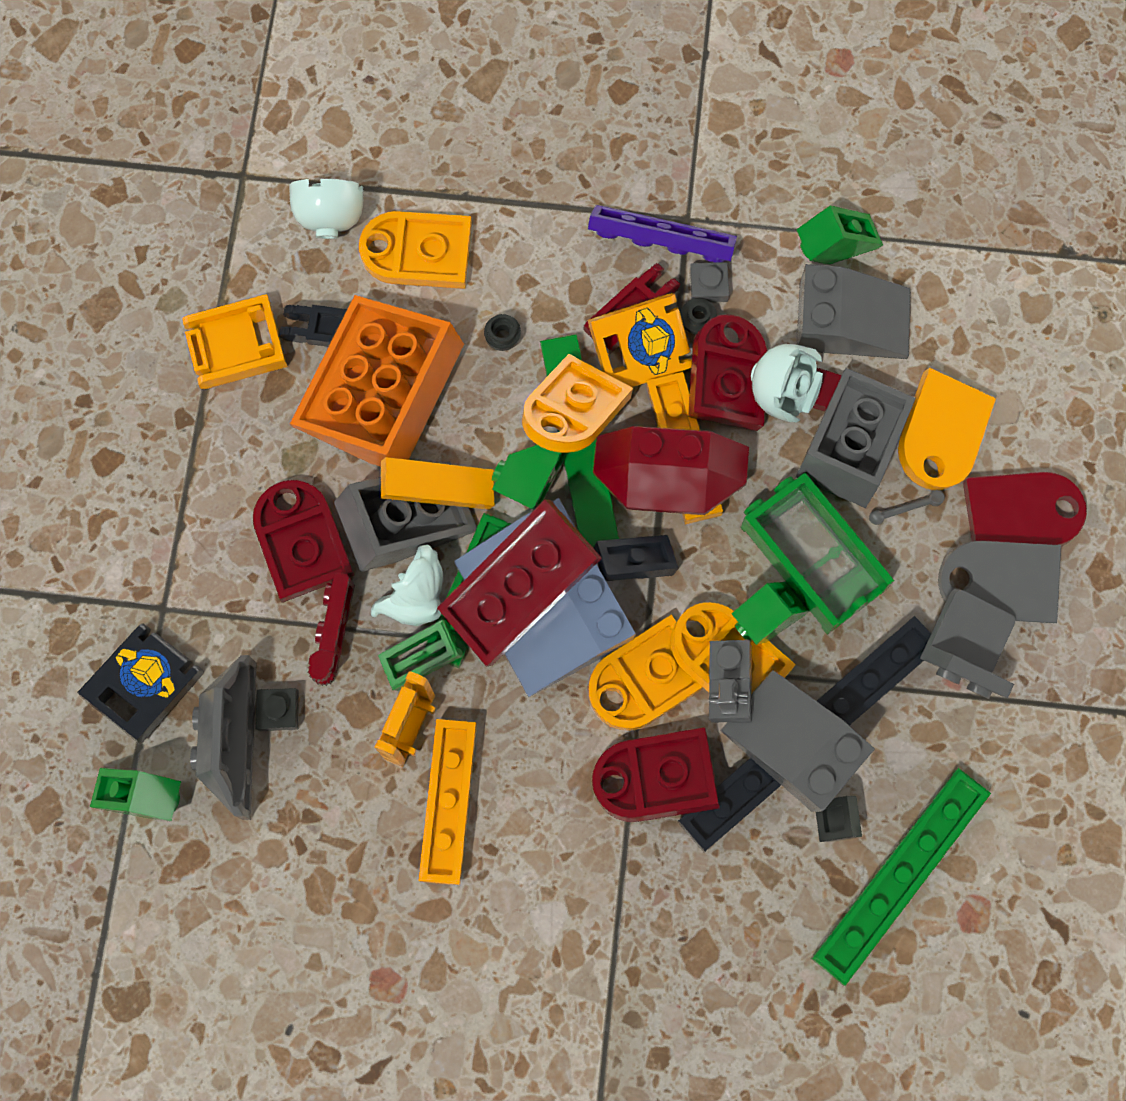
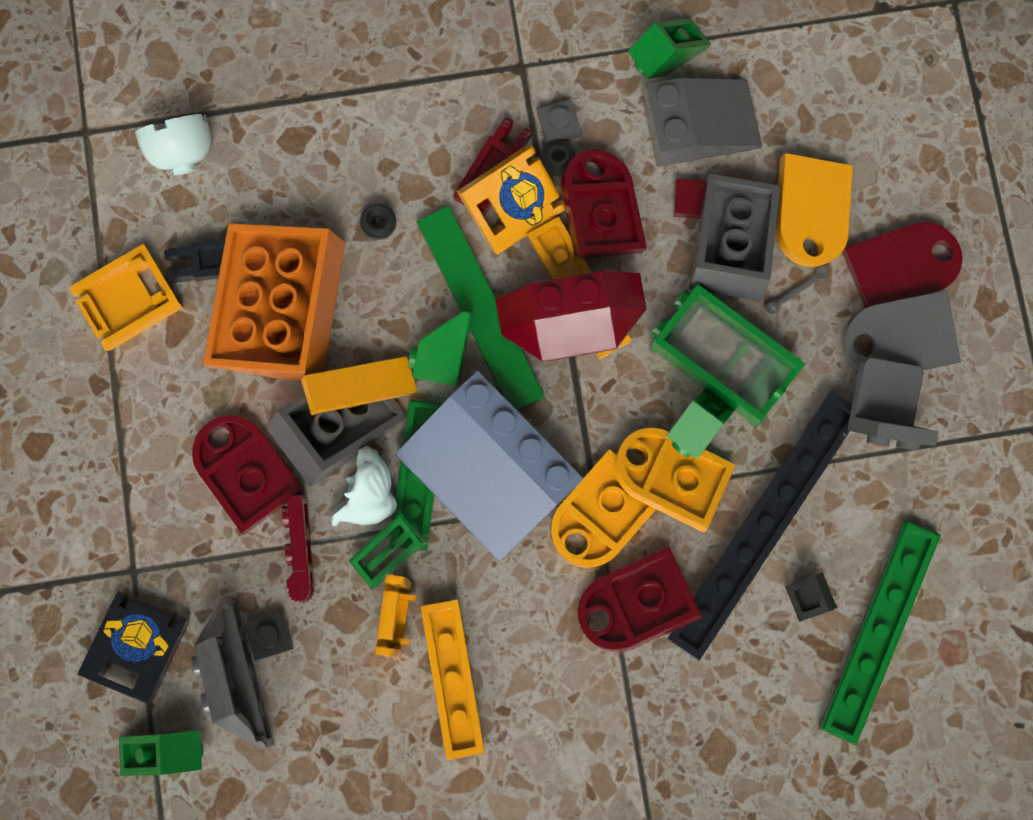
camera: 15 degrees left, 5 degrees up
light orange tile [359,211,472,289] -> none
dark red plate [437,499,602,667] -> none
light orange tile [522,354,633,453] -> none
dark purple plate [588,205,737,263] -> none
black hinge [593,535,678,581] -> none
dark grey hinge [709,640,752,723] -> none
dark grey slope [720,670,875,812] -> none
light aqua cylinder [751,344,823,422] -> none

